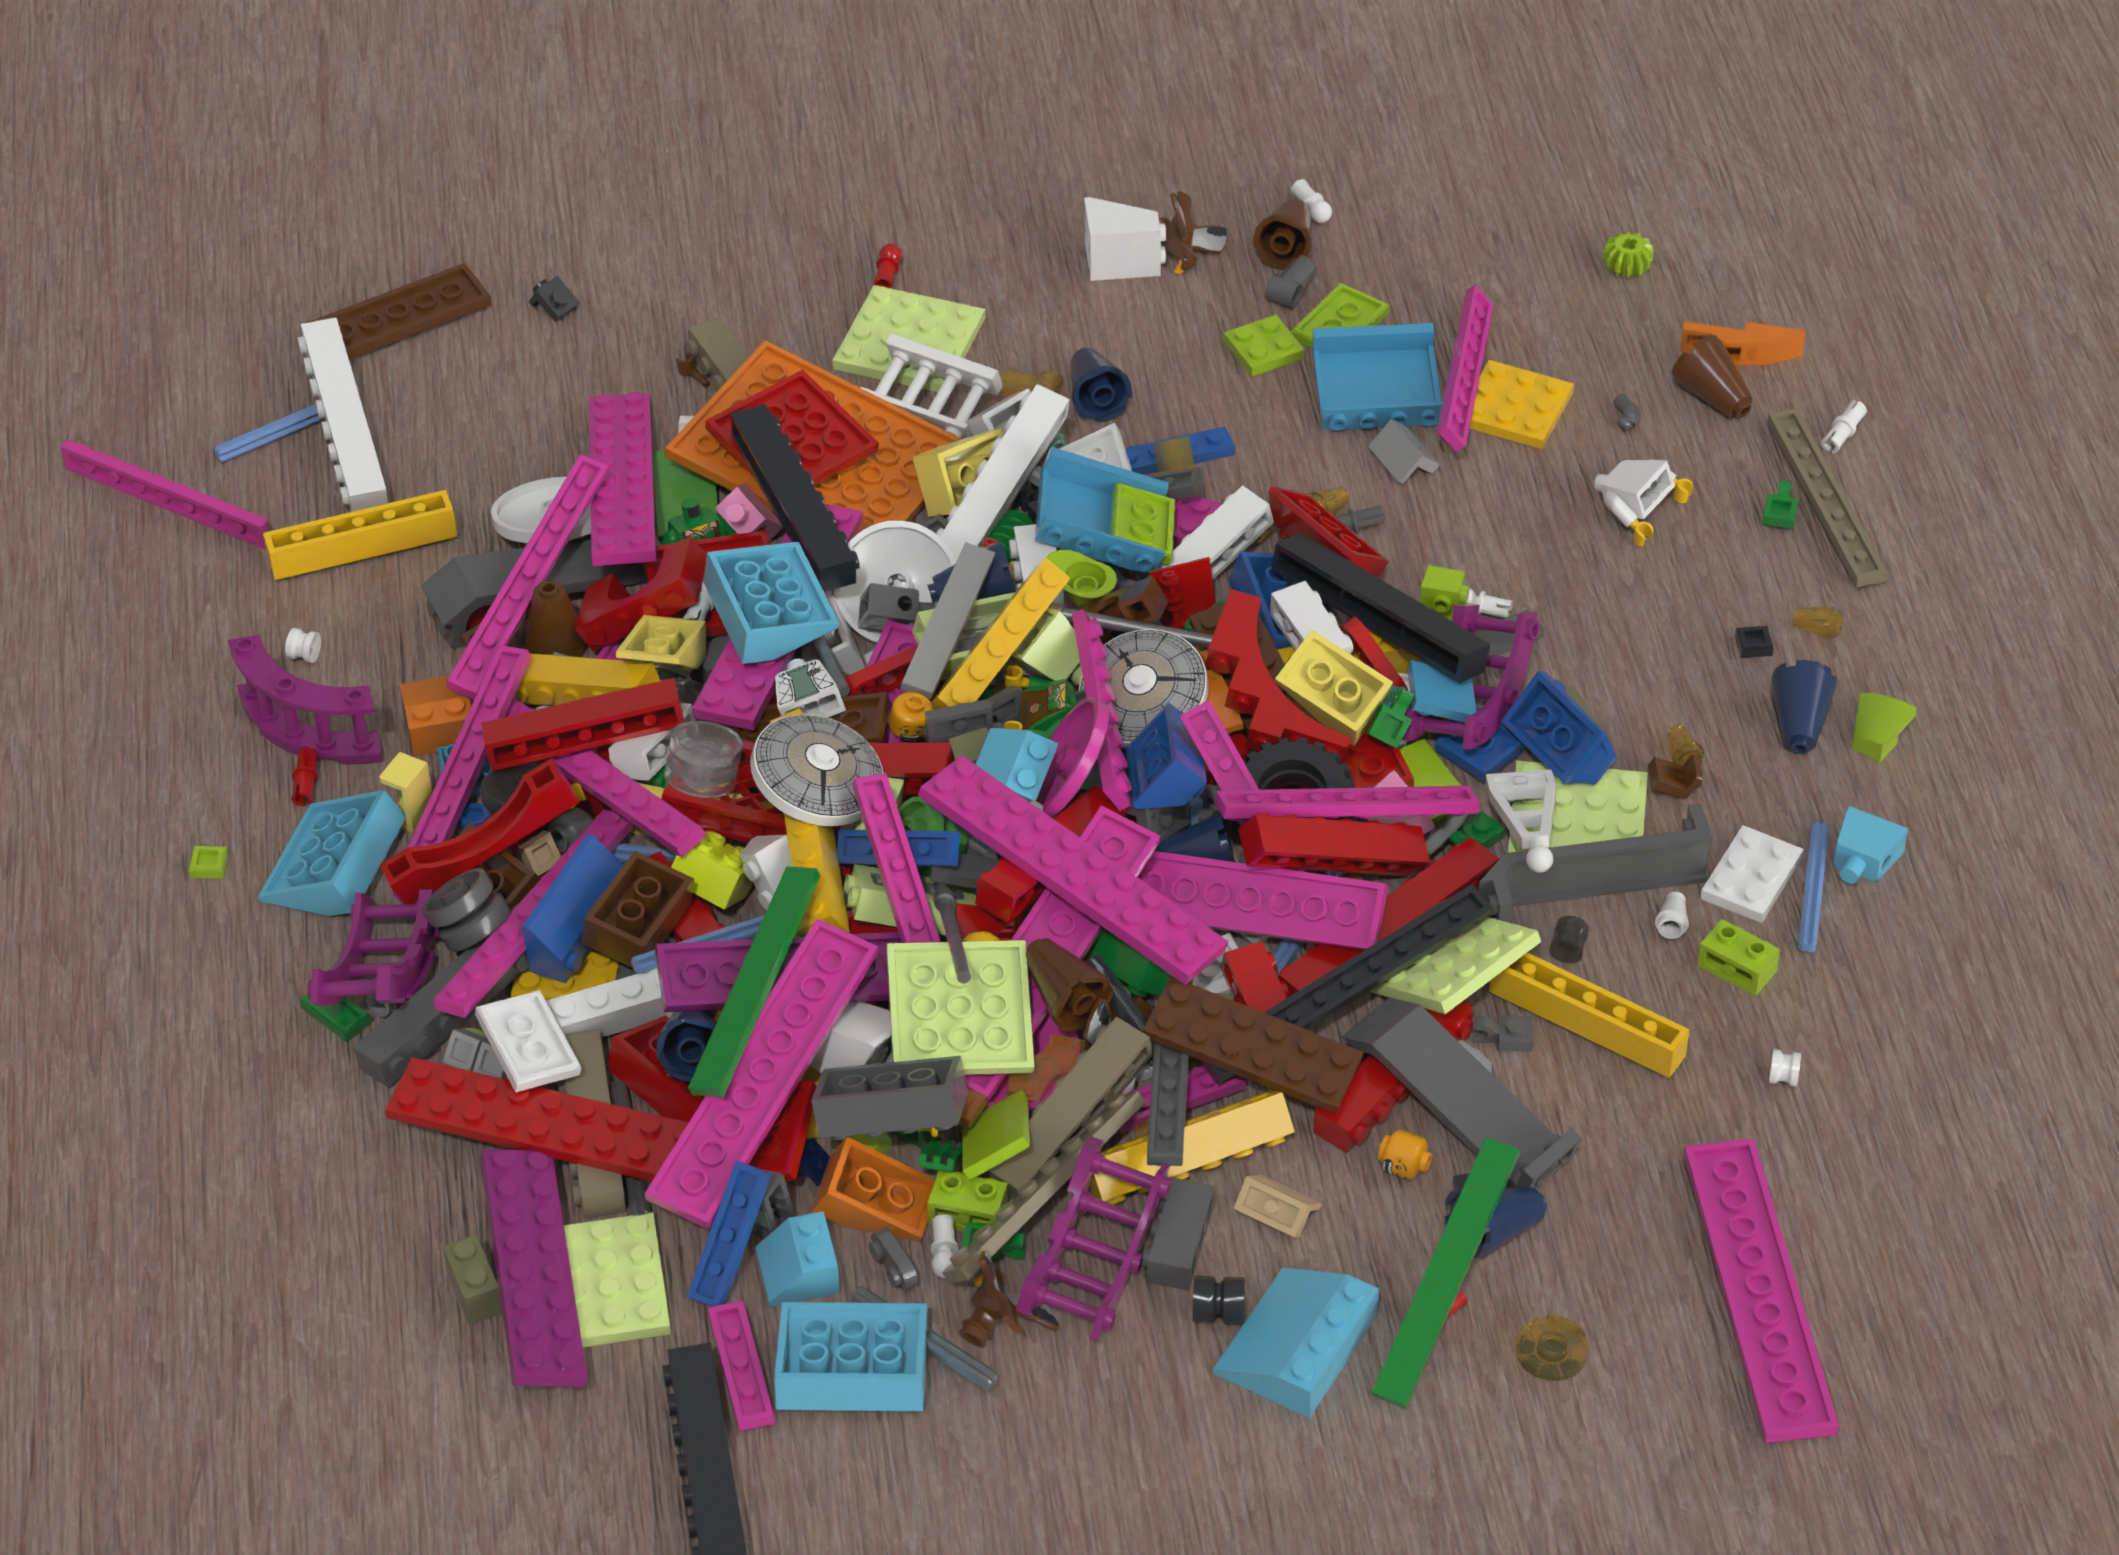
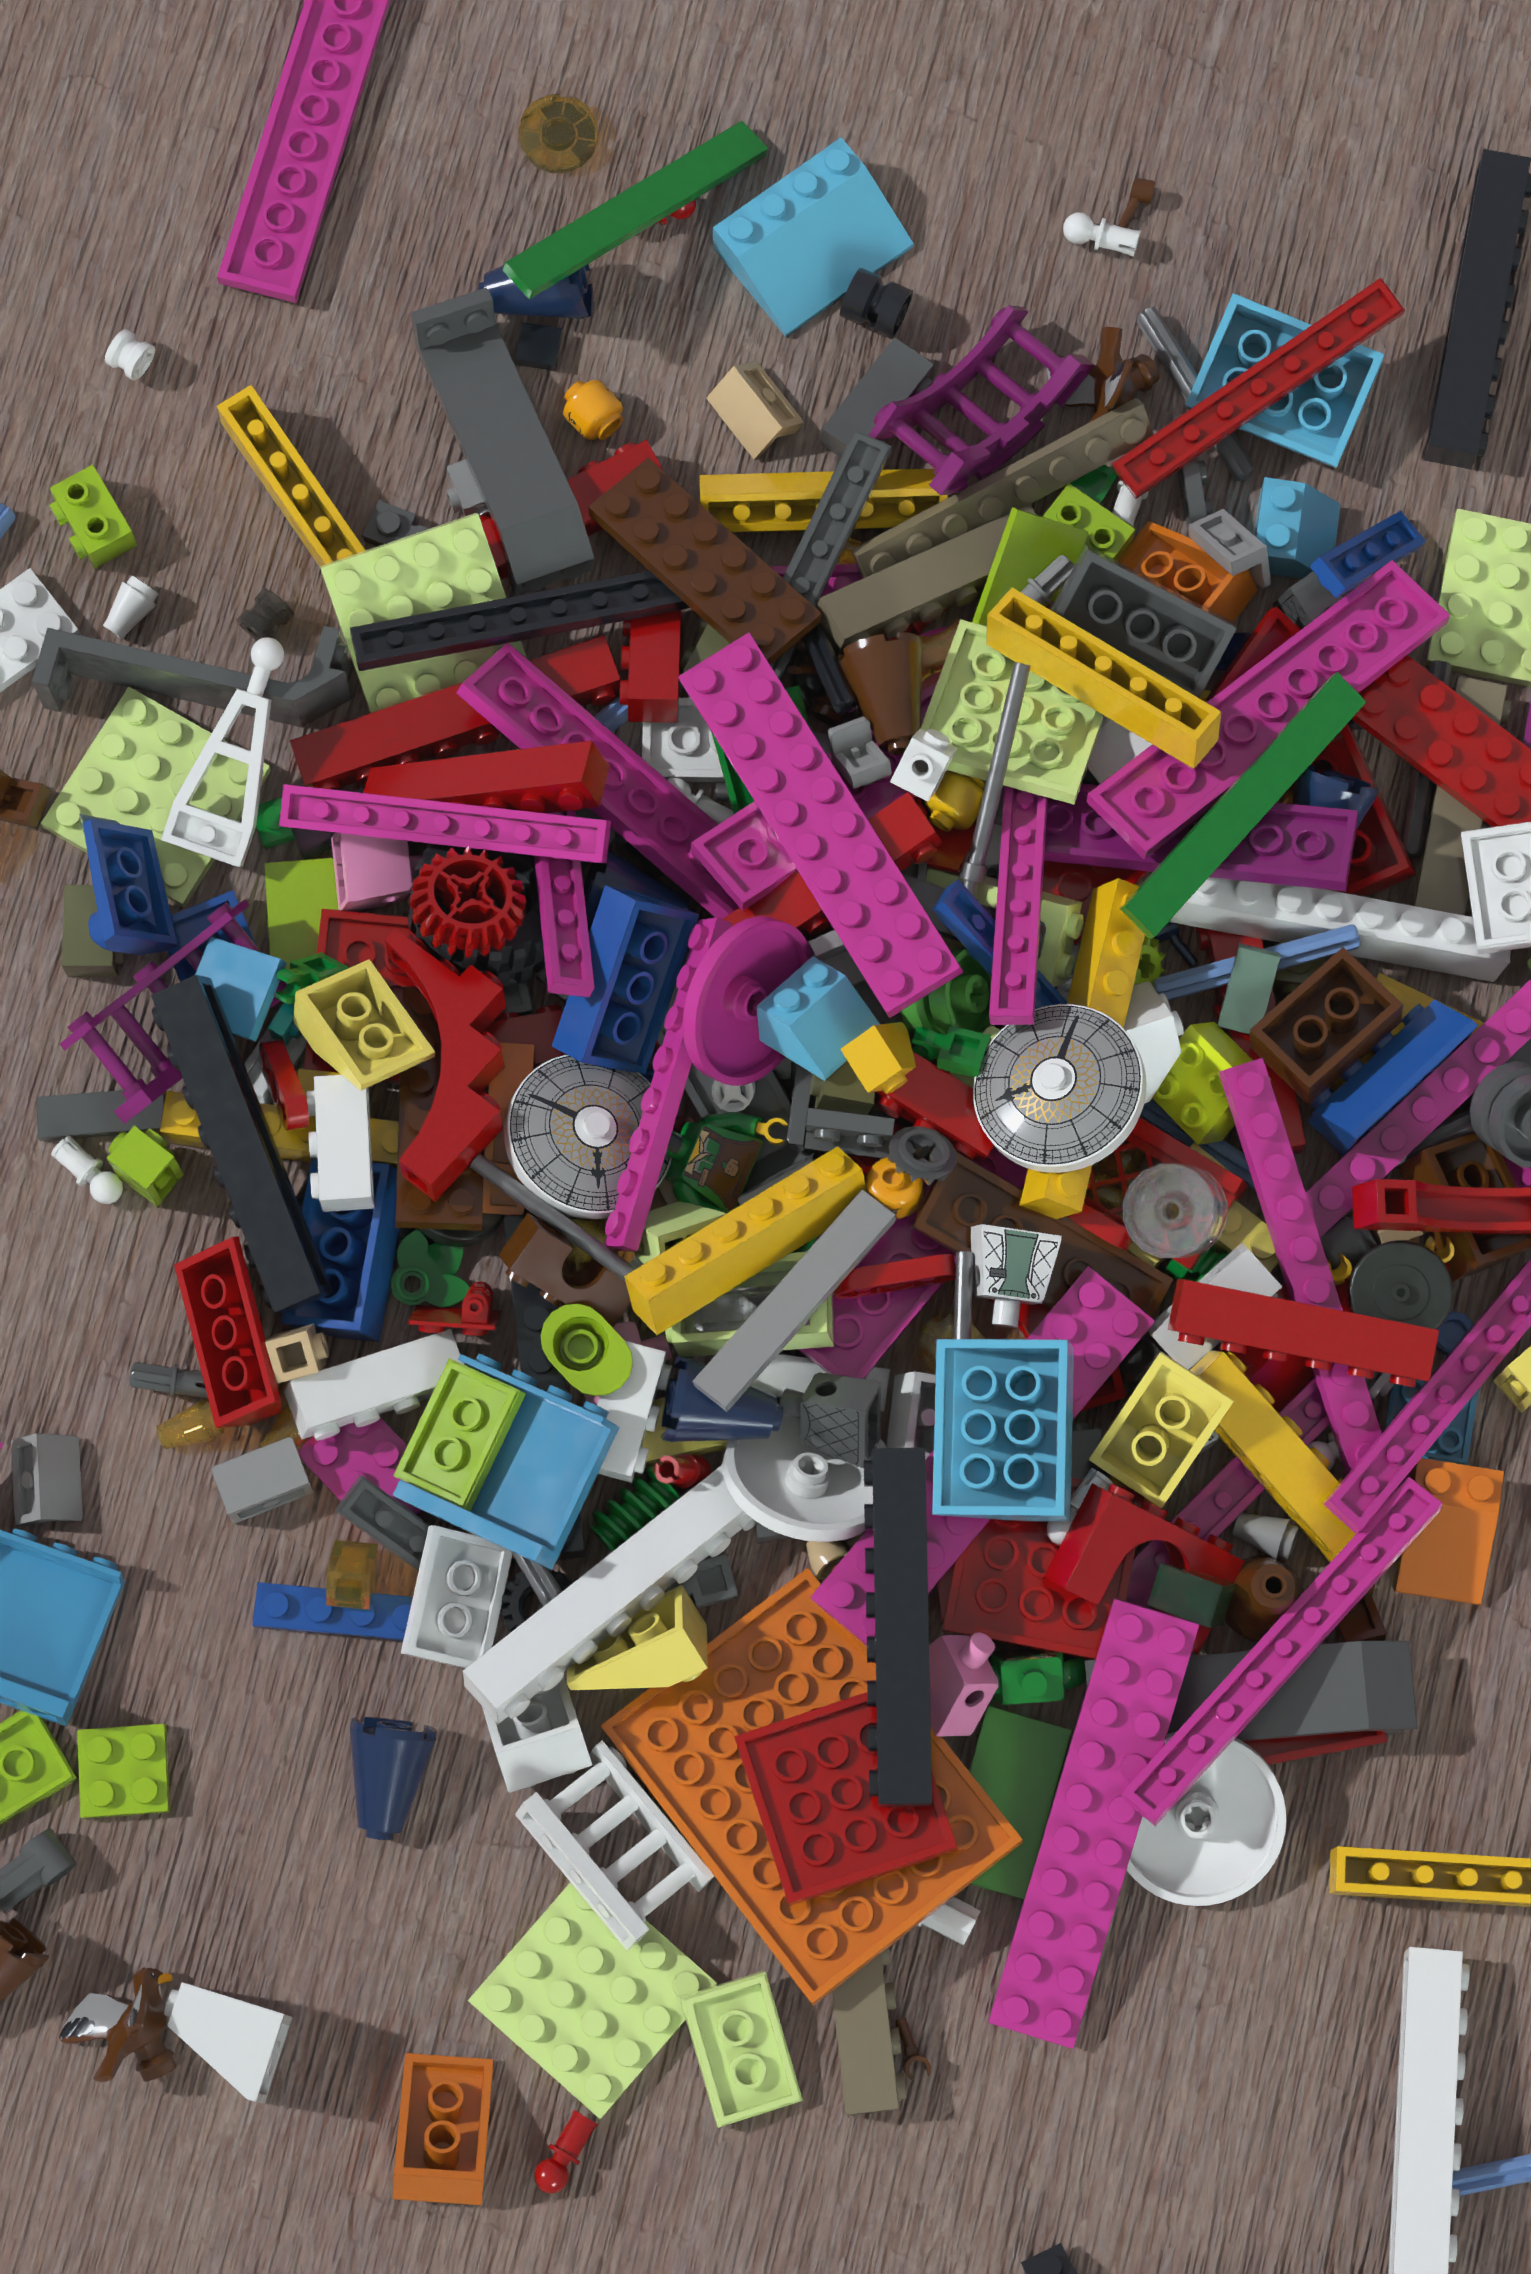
camera: 160 degrees left, 30 degrees up
dark pink plate [708,1300,775,1432] -> none
clear yellow piece [1000,370,1064,397] -> none
none -> light grey panel [212,1437,314,1524]
none -> tan brick [265,1323,329,1384]
none -> orange slope [393,2053,494,2205]
none -> red gear [410,846,526,959]
none -> yellowish green tile [680,1971,803,2128]
none -> light grey bracket [828,716,892,789]
none -> yellow slope [840,1022,916,1094]
none -> dark grey gear [888,1126,957,1185]
none -> white brick [890,729,957,802]
none -> green plate [912,1025,991,1077]
none -> yellow brick [986,587,1221,769]
none -> light grey axle [1021,555,1074,605]
none -> white pin [1063,212,1141,257]
none -> red tile [1112,278,1405,499]
none -> reddish brown hand [1117,178,1155,228]
none -> clear green slope [1147,1563,1237,1628]
none -> light grey panel [1188,509,1271,588]
none -> sand green tile [1218,943,1281,1034]

